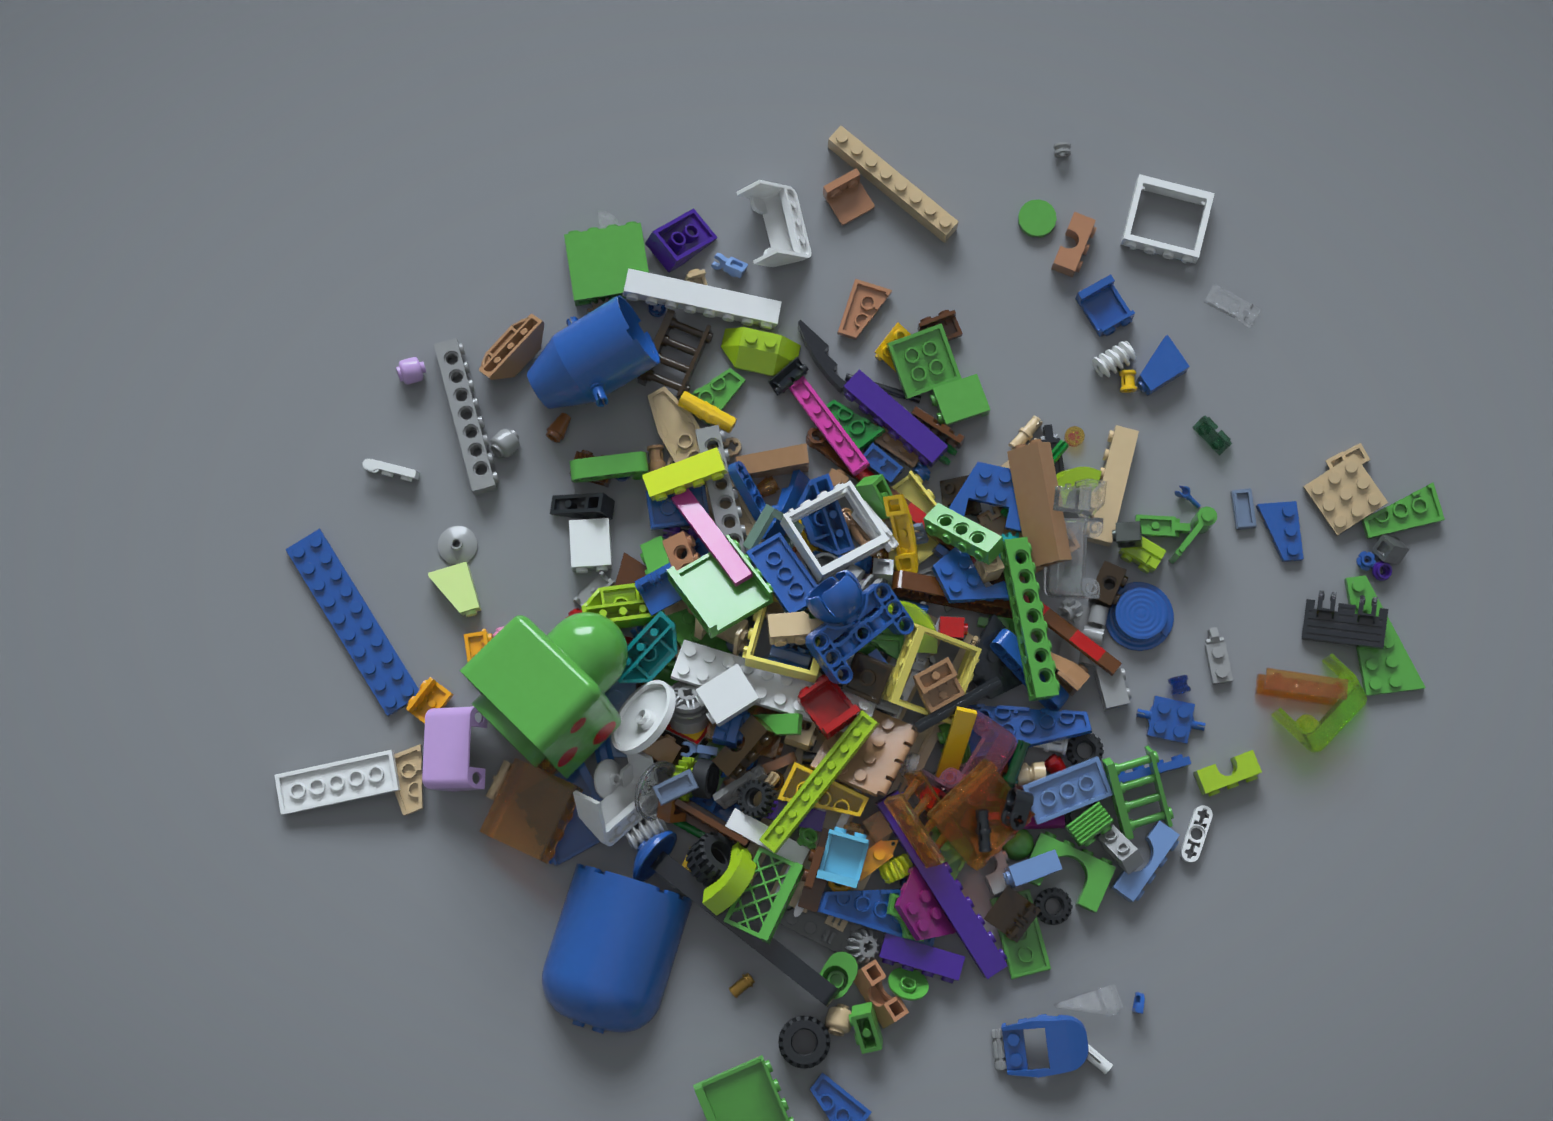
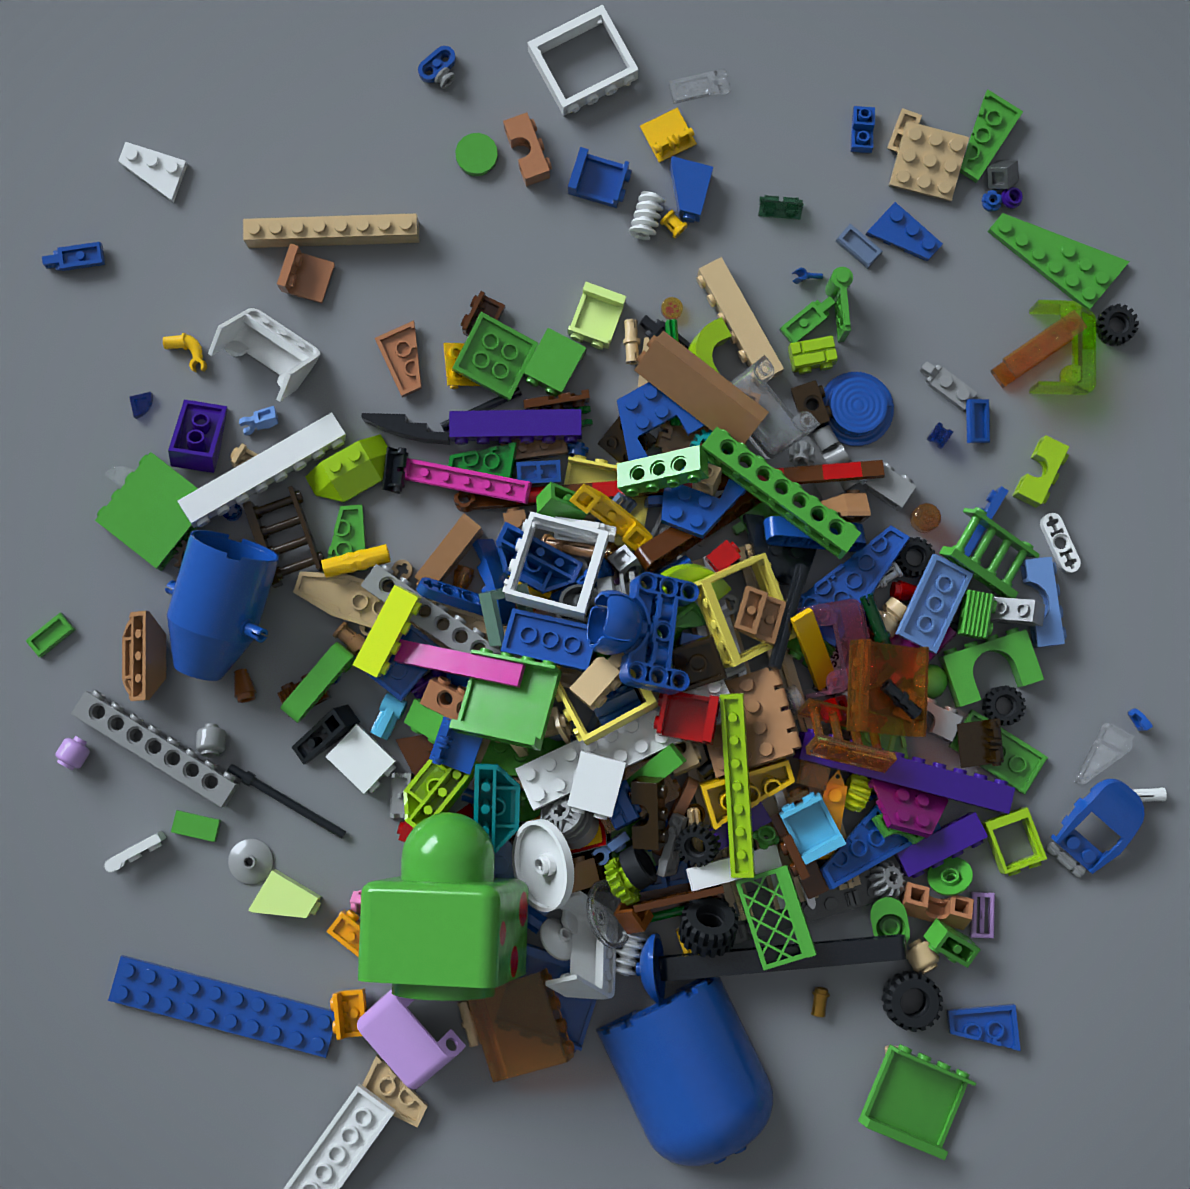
camera: 45 degrees left, 5 degrees up
sand blue tile [653,769,699,806] -> none
lime arch [702,843,756,916] -> none
black piece [1001,788,1034,830] -> none
medium blue window [1003,849,1062,888] -> none
clear wedge [1053,479,1107,518] -> none
pearl dark grey brick [1112,521,1142,548] -> none
blue plate [1136,696,1205,744] -> none
black hinge [1302,590,1388,649] -> none
none -> bright green tile [25,613,76,658]
none -> blue hinge [42,242,105,271]
none -> white wing [118,142,188,203]
none -> clear blue tile [129,392,153,419]
none -> yellow piece [163,333,207,373]
none -> bright green tile [171,810,221,842]
none -> black bar [227,764,346,839]
none -> medium azure piece [370,693,408,740]
none -> blue plate [418,46,456,83]
none -> yellowish green panel [568,282,626,350]
none -> yellow hinge [640,107,697,163]
none -> blue slope [850,106,875,153]
none -> clear orange head [910,503,941,533]
none -> blue tile [966,399,990,443]
none -> lavender tile [970,892,995,939]
none -> lime window [981,807,1047,876]
none -> black tyre [1095,304,1139,346]

